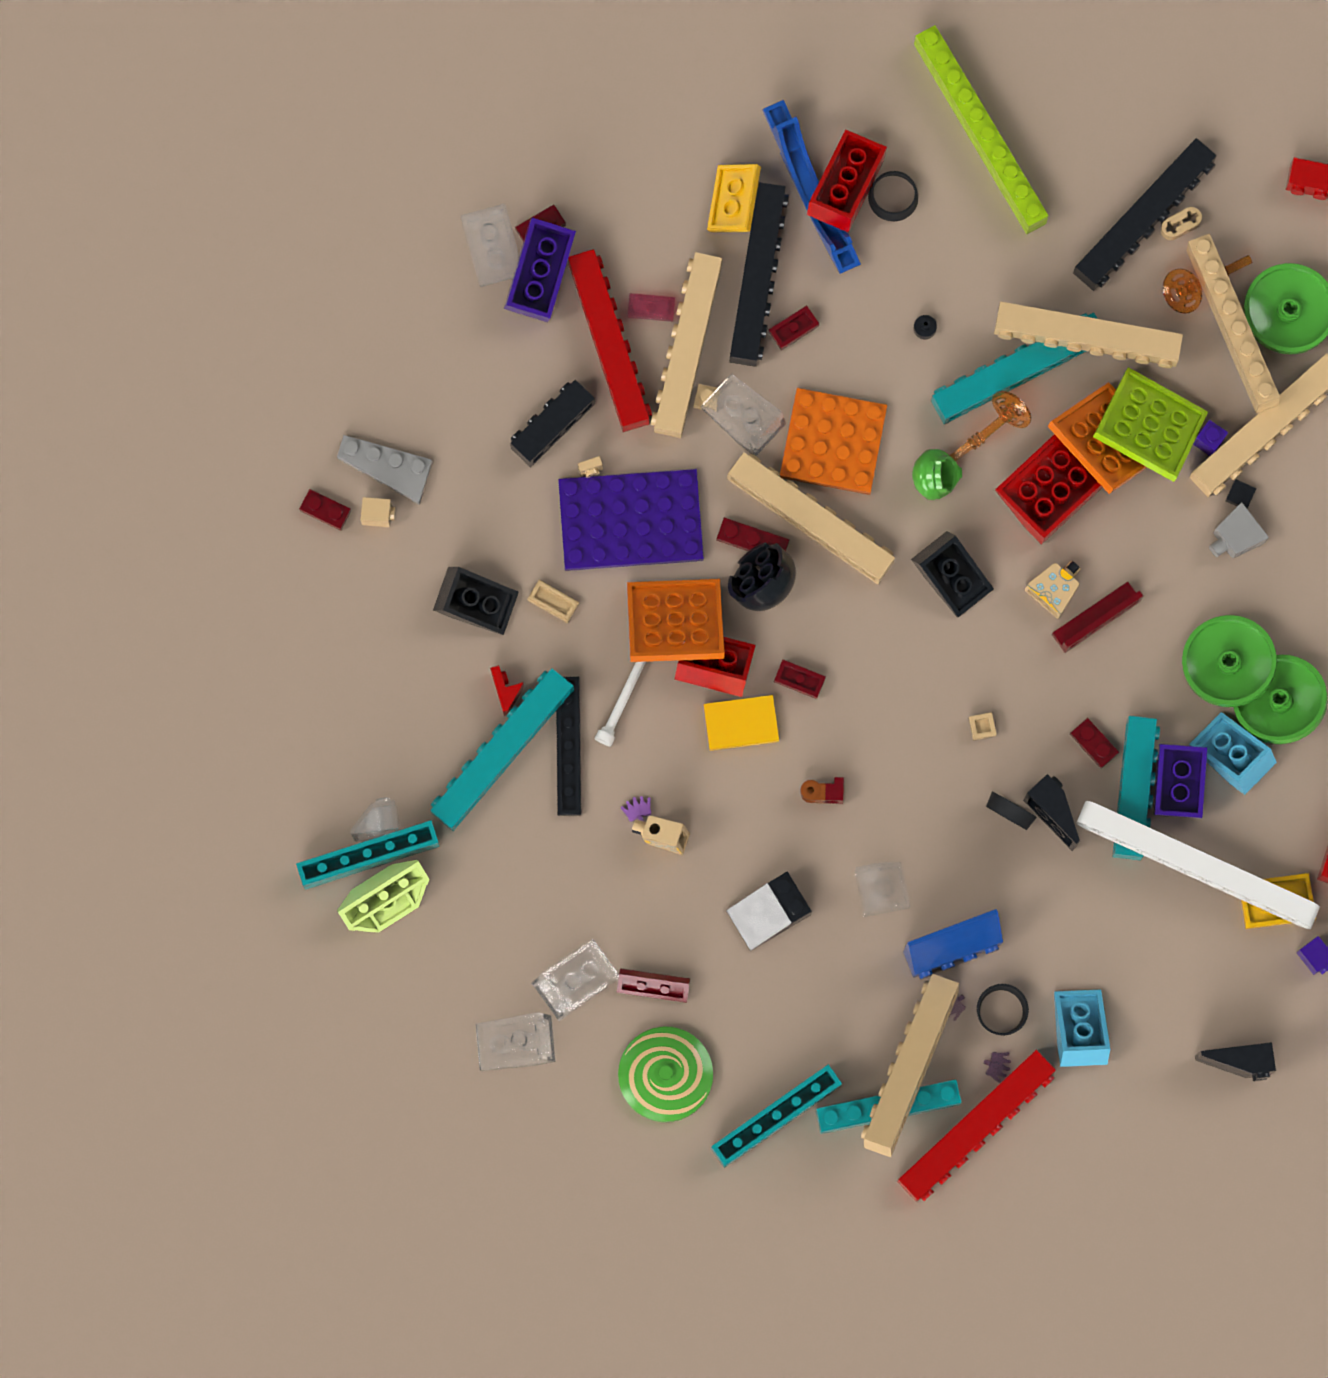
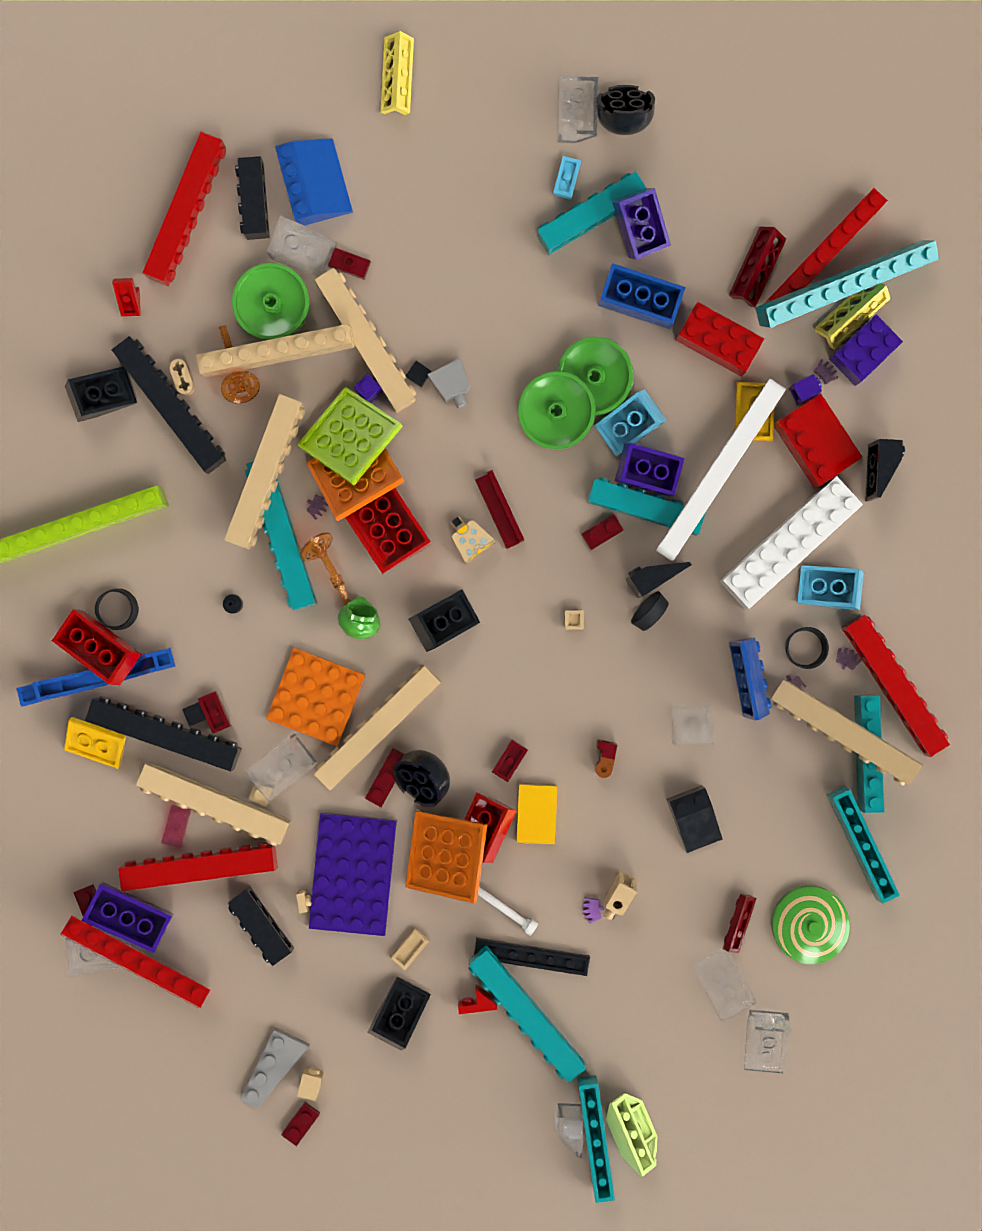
camera: 80 degrees left, 10 degrees up
none -> red brick [60,915,210,1008]
none -> black slope [65,366,137,422]
none -> red slope [112,278,141,317]
none -> black tile [182,702,206,727]
none -> clear purple piece [307,495,328,520]
none -> white brick [719,476,863,609]
none -> red slope [774,394,862,488]

